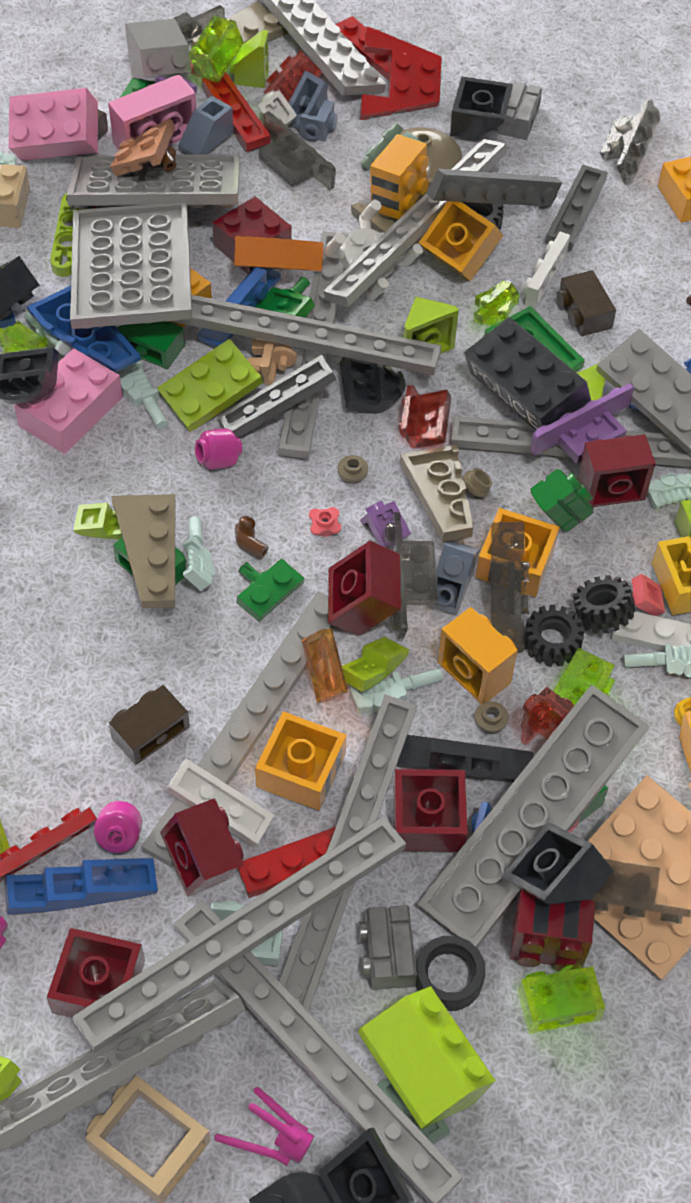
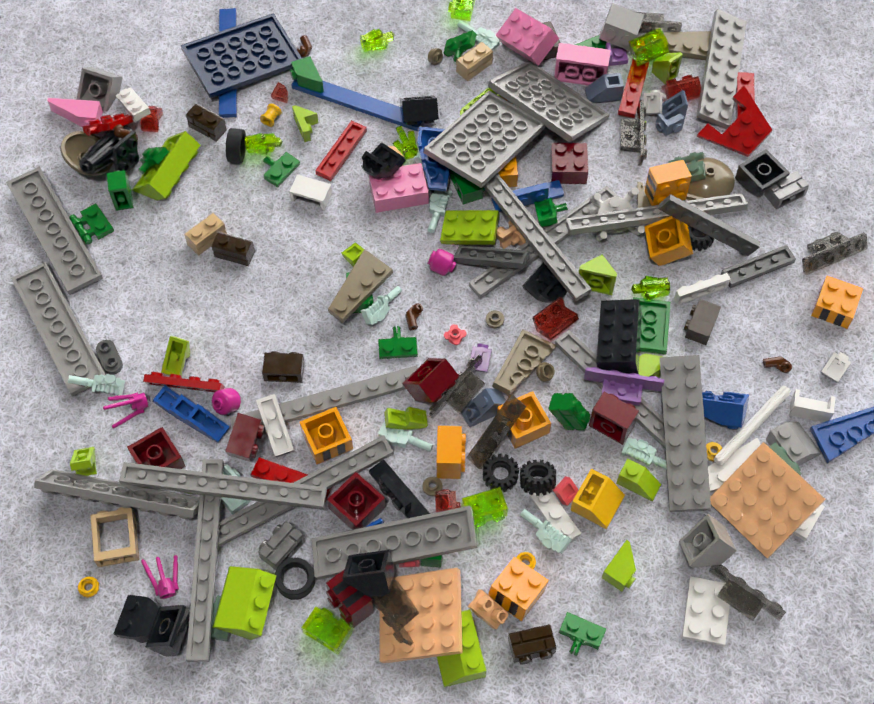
camera: 45 degrees right, 5 degrees up
nougat wing [110,118,175,176] -> none
reddish brown arm [160,146,177,172] -> none
orange slope [234,236,324,271] -> none
clear orange plate [302,629,348,703] -> none

